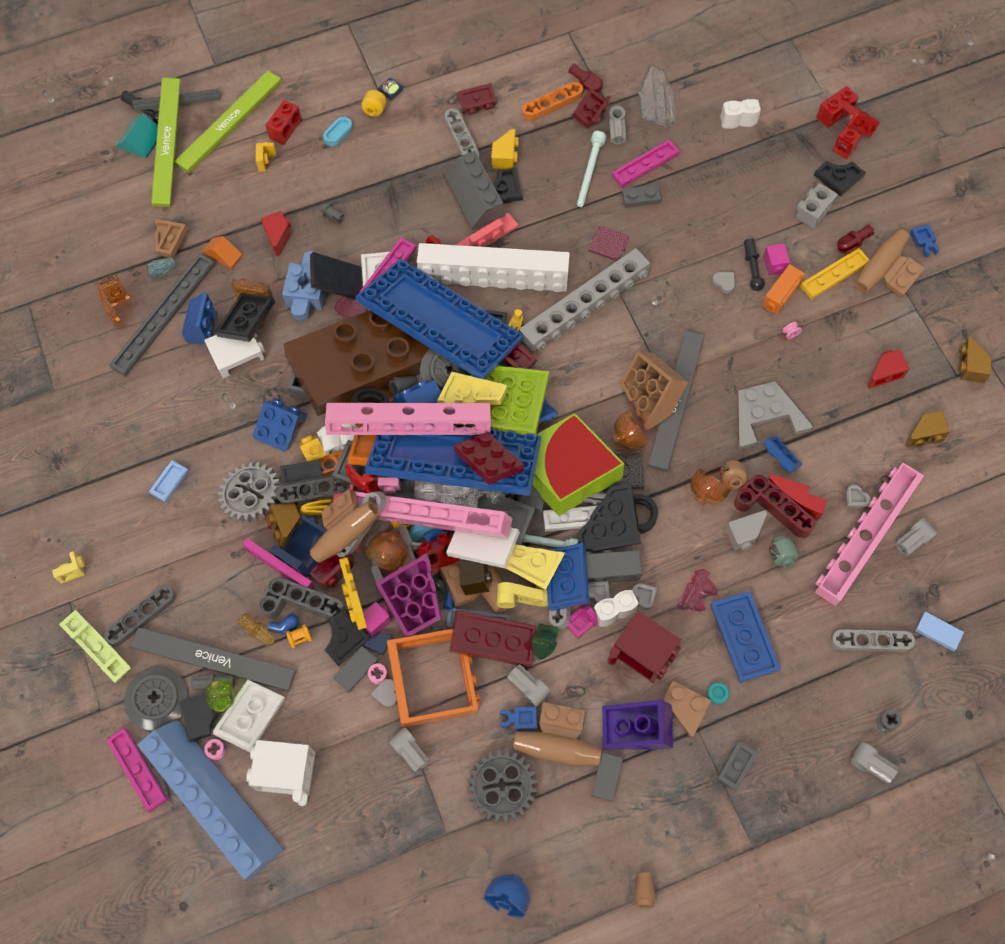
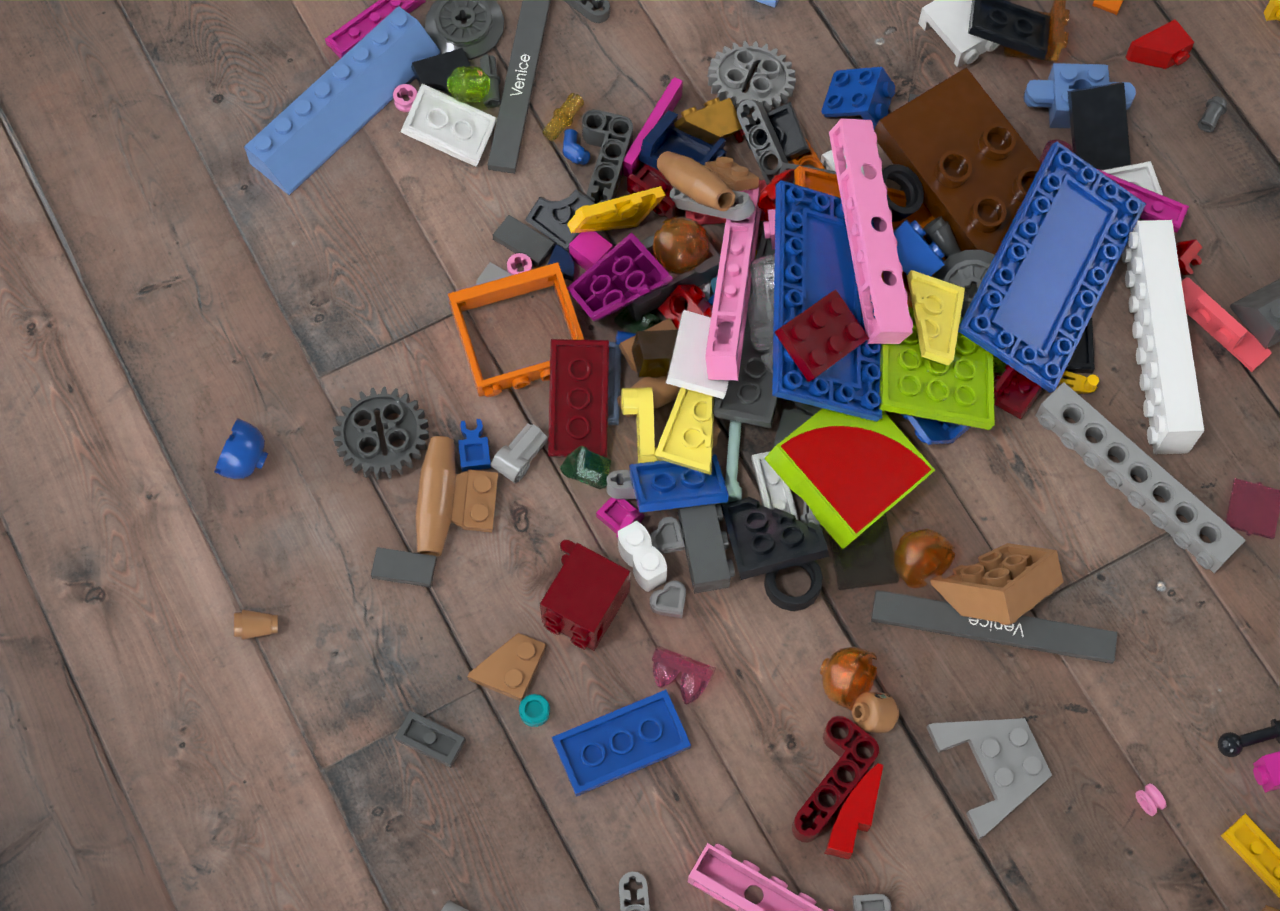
camera: 80 degrees right, 0 degrees up
white container [247,740,316,806] -> none
light orange bush [286,624,312,649] -> none
yellow bracket [298,435,326,462] -> none
yellow piece [298,499,332,516] -> none
light grey piece [388,727,430,773] -> none
dark purple slope [602,700,673,750] -> none
light grey tile [712,272,735,294] -> none
light grey slope [725,510,767,551] -> none
orange window [762,264,805,315] -> none
blue plate [763,436,803,472] -> none
sand green head [768,536,799,568] -> none

